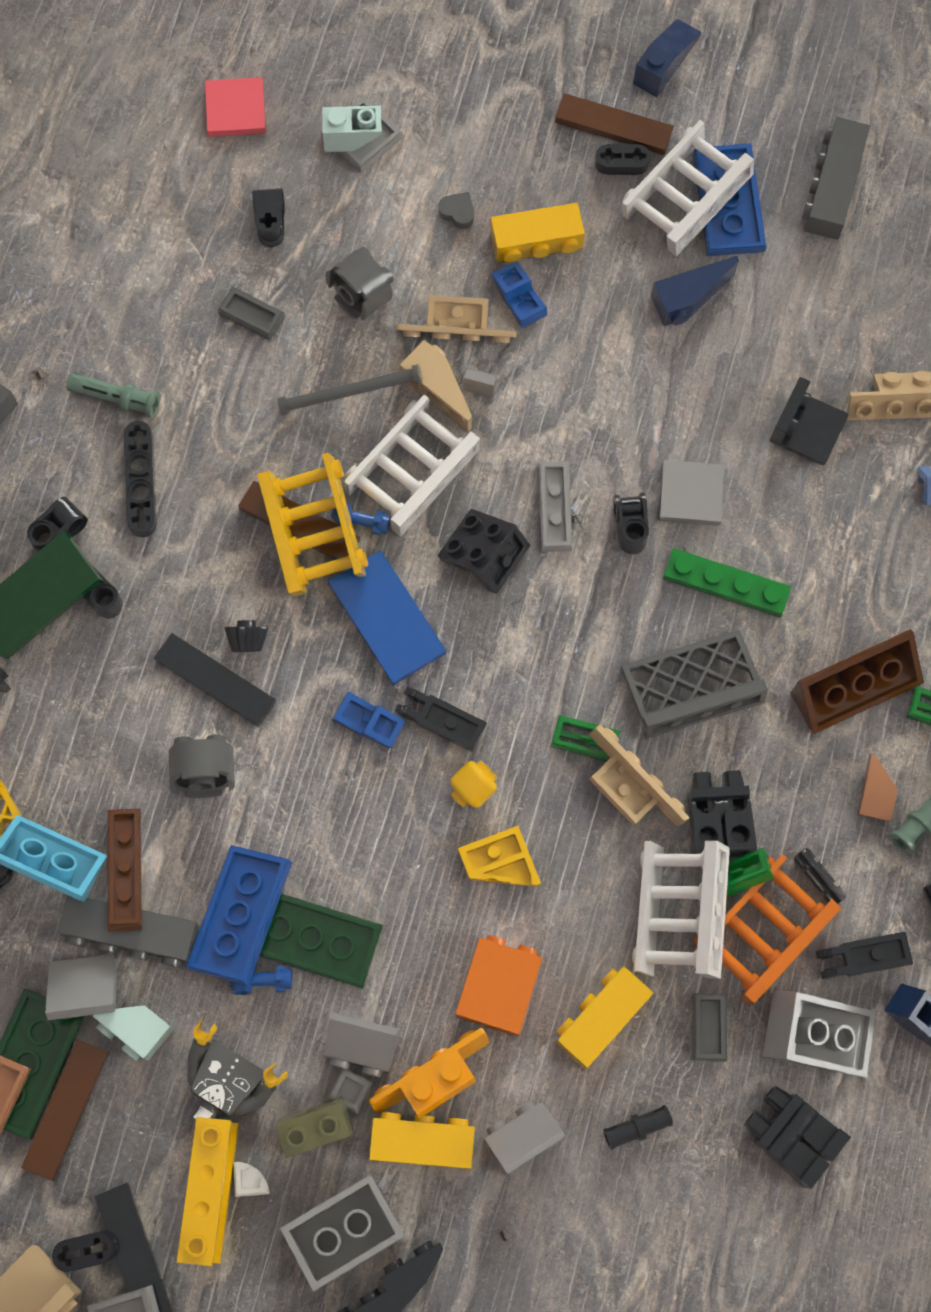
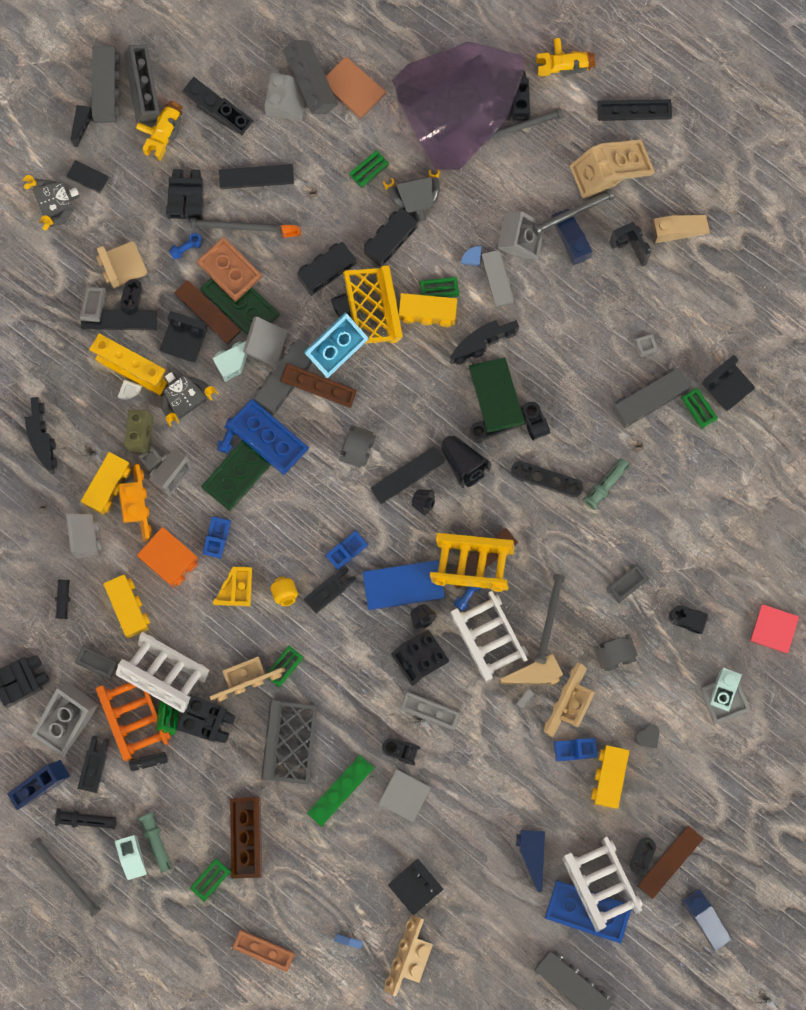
camera: 115 degrees right, 5 degrees up
light grey brick [280,1174,405,1292] -> none
nougat slope [858,753,898,821] -> none
none -> black bracket [160,311,208,363]
none -> blue slope [202,516,232,559]
none -> black piece [410,604,437,629]
none -> black cone [441,436,491,488]

